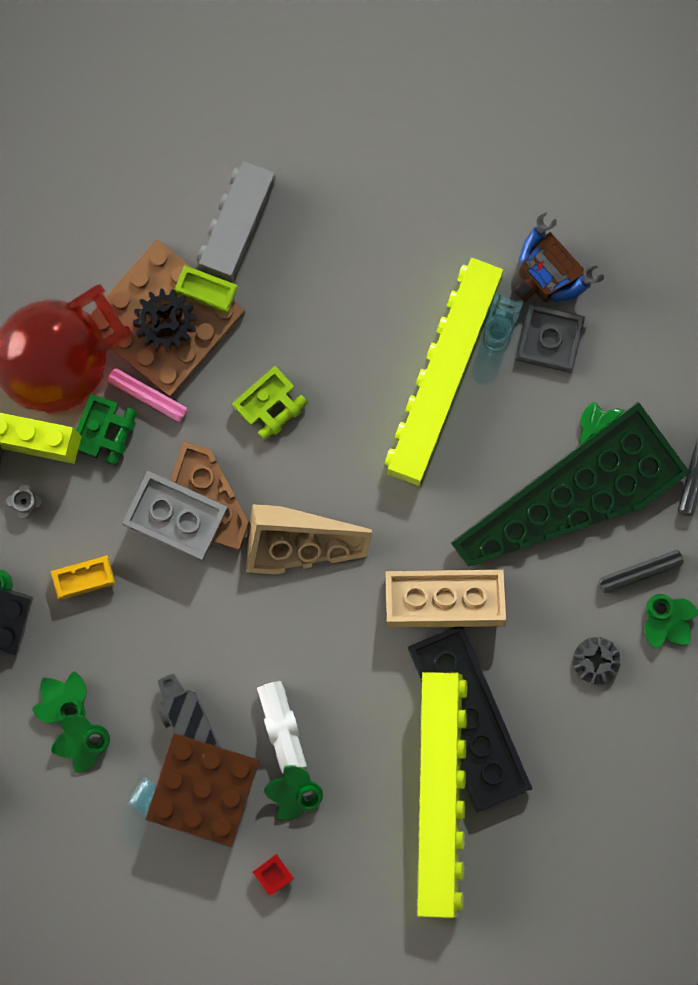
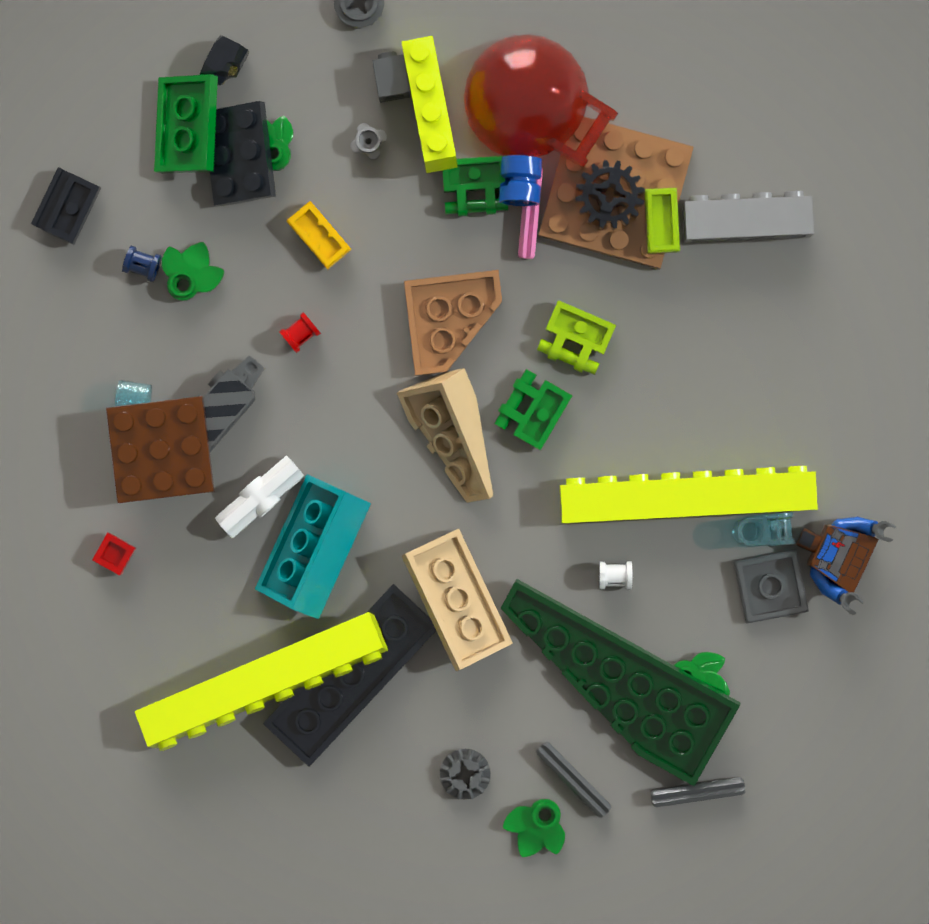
camera: 65 degrees right, 10 degrees up
green plate [51,715,110,772] -> none
light grey plate [122,470,228,562] -> none
green plate [264,765,323,820] -> none
none -> dark blue bush [122,245,162,282]
none -> teal slope [255,474,371,619]
none -> red bush [279,312,321,353]
none -> green plate [494,369,572,451]
none -> blue wheel [499,155,542,206]
none -> white bush [599,561,632,590]

